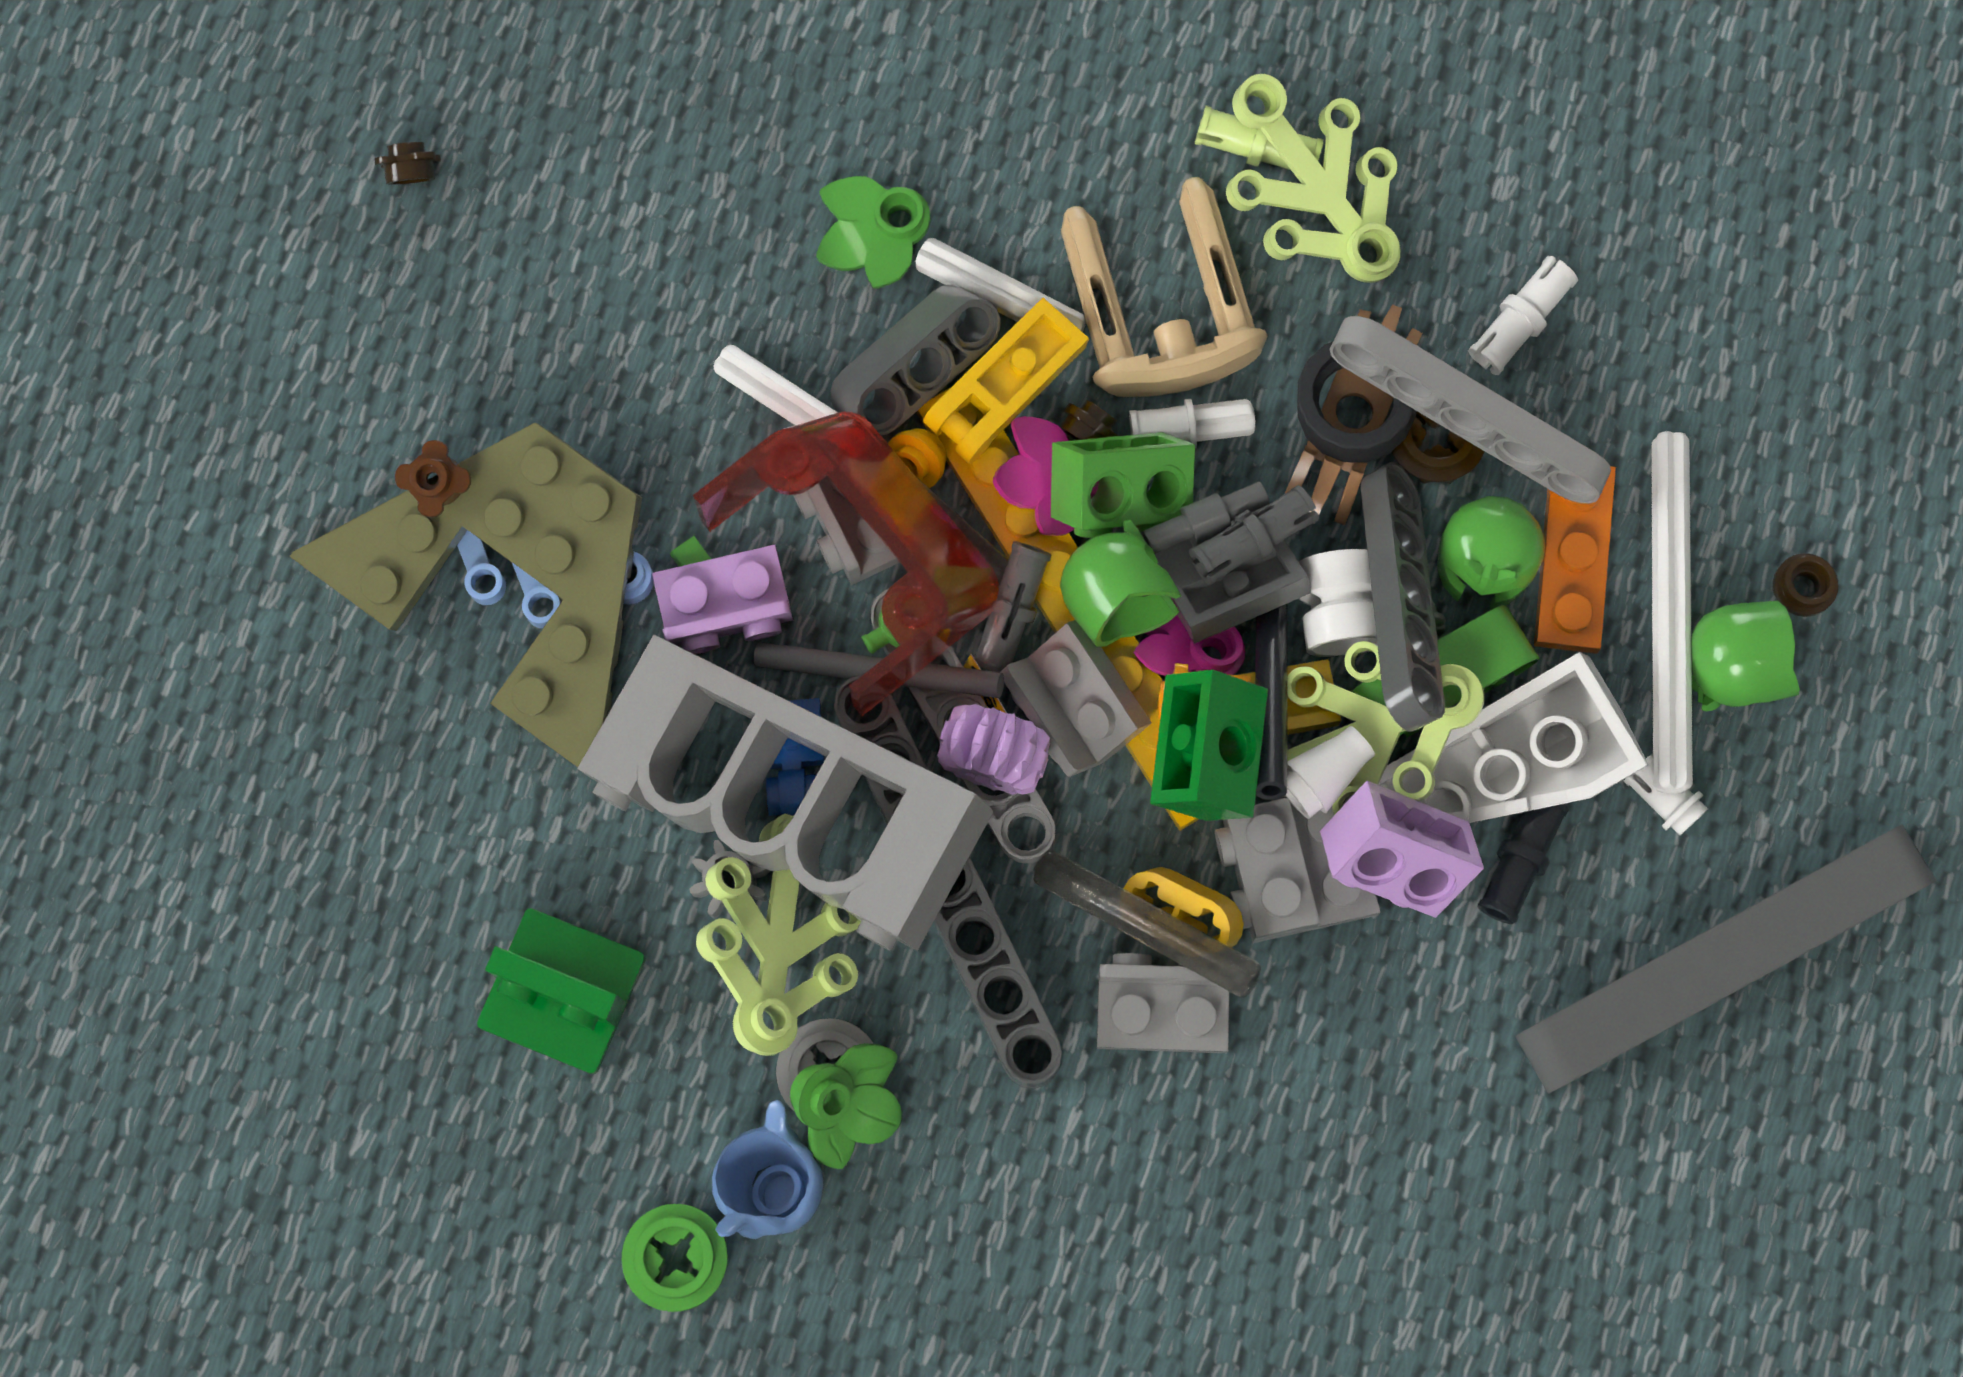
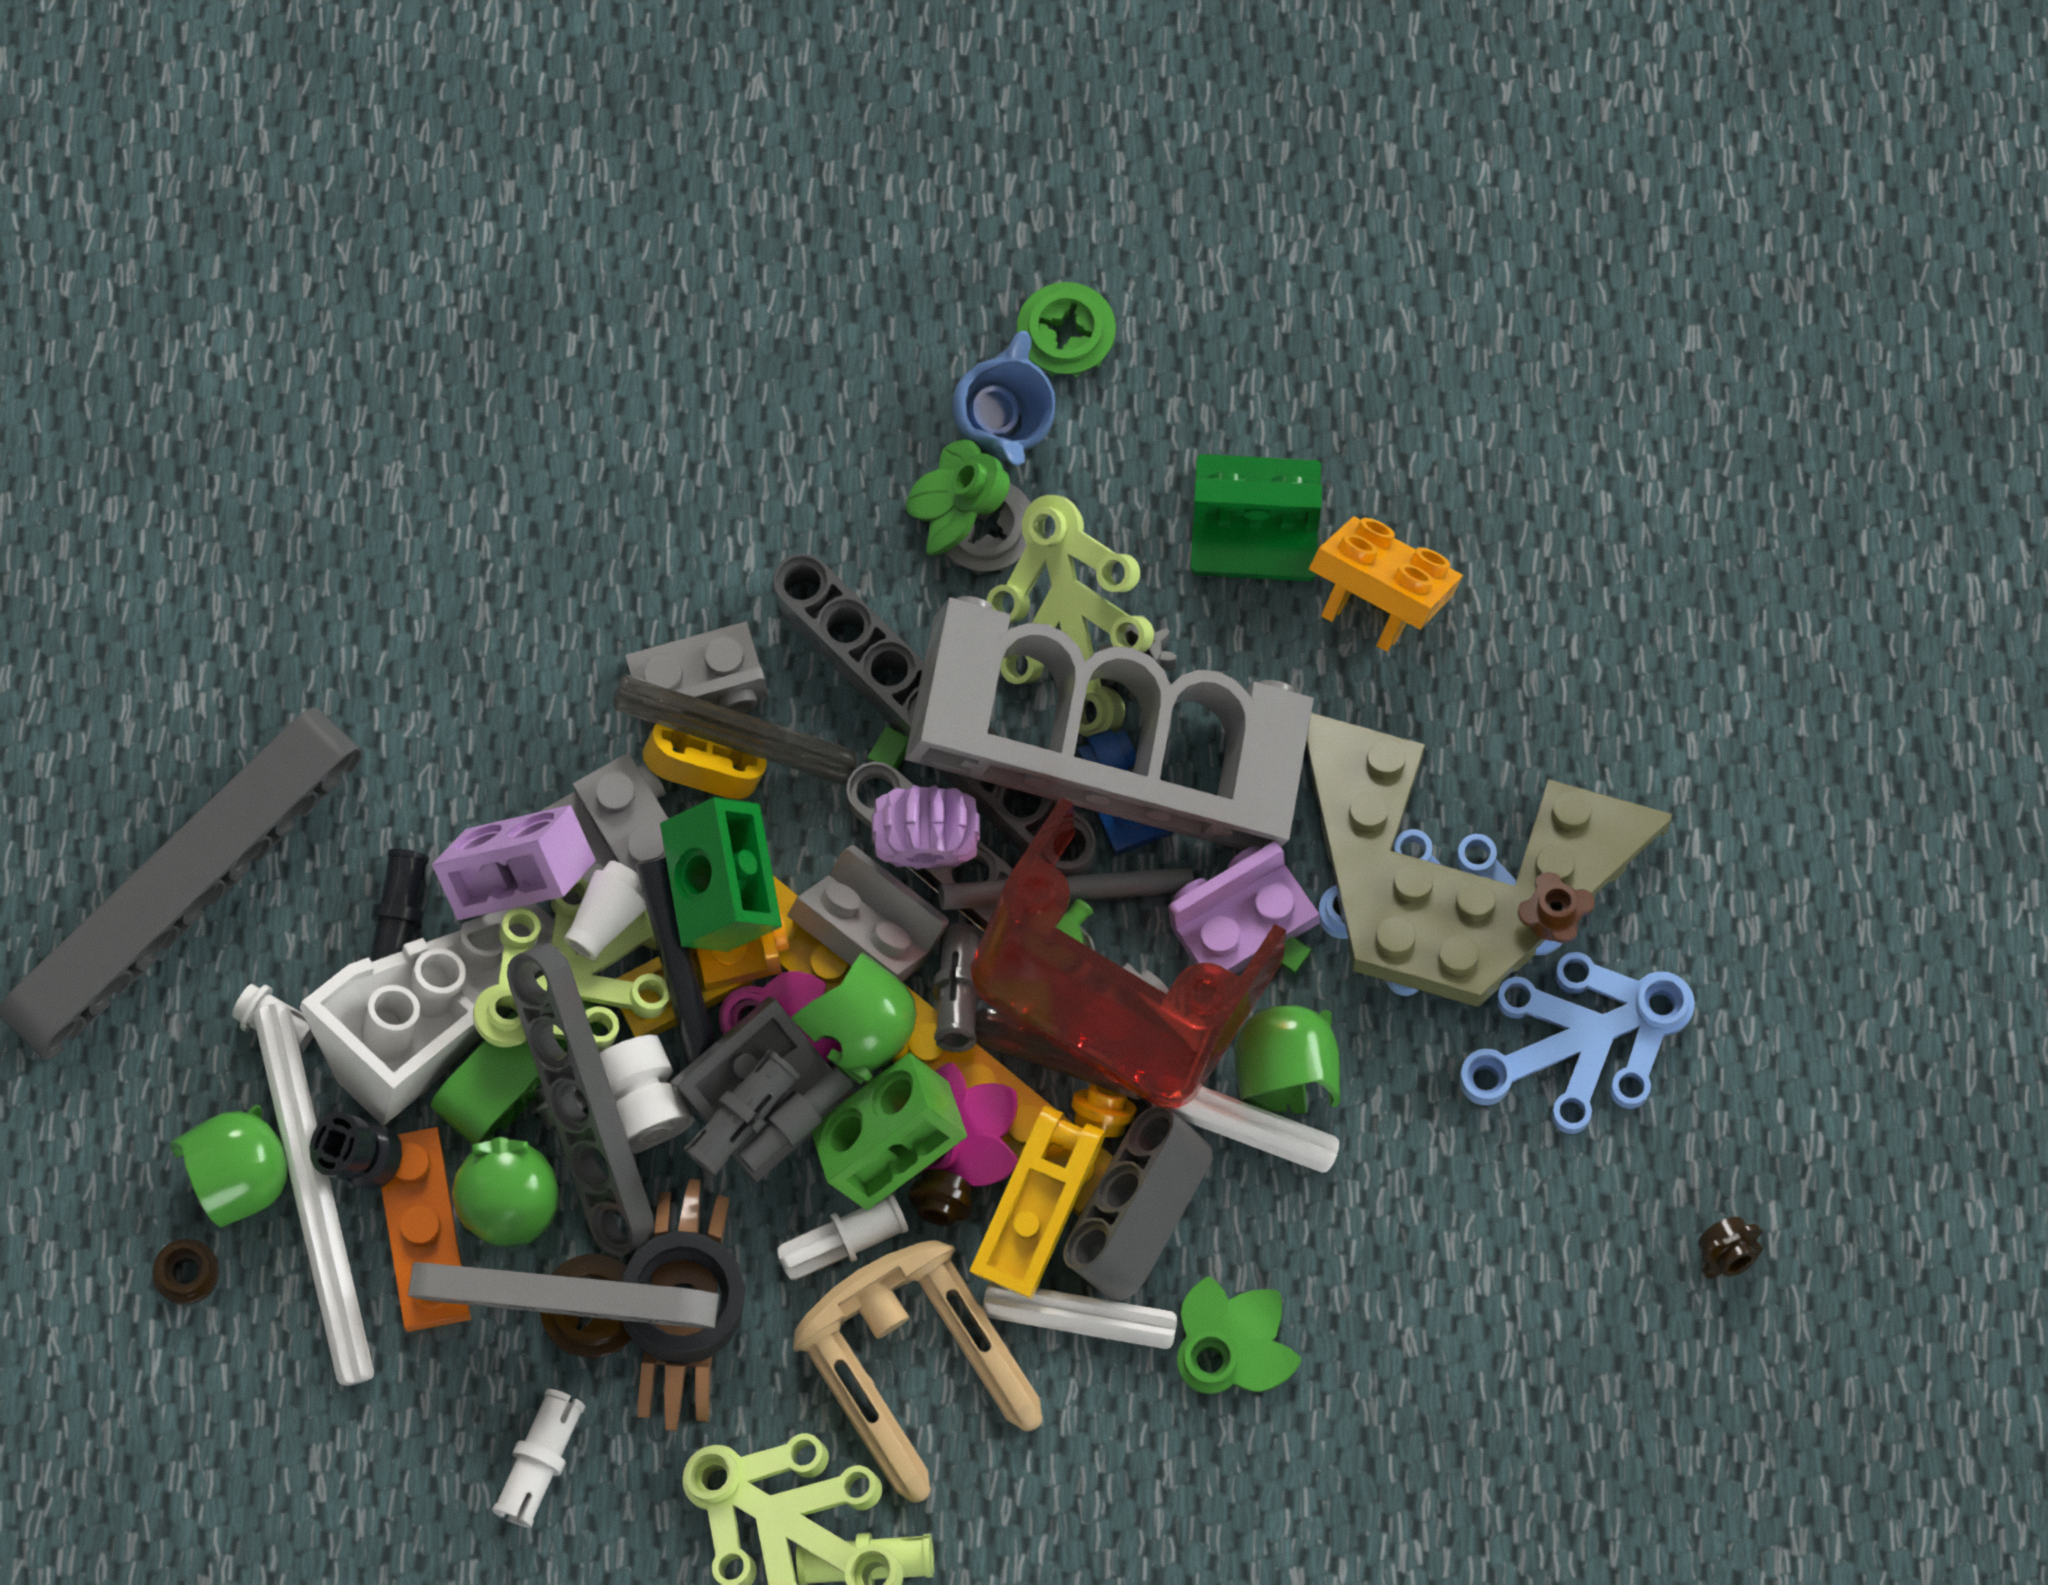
camera: 160 degrees right, 5 degrees down
none -> black wheel [309,1112,402,1190]
none -> bright green piece [867,726,909,770]
none -> bright green helmet [1233,1005,1341,1114]
none -> light orange plate [1309,516,1463,652]
none -> light blue plant [1459,952,1695,1134]

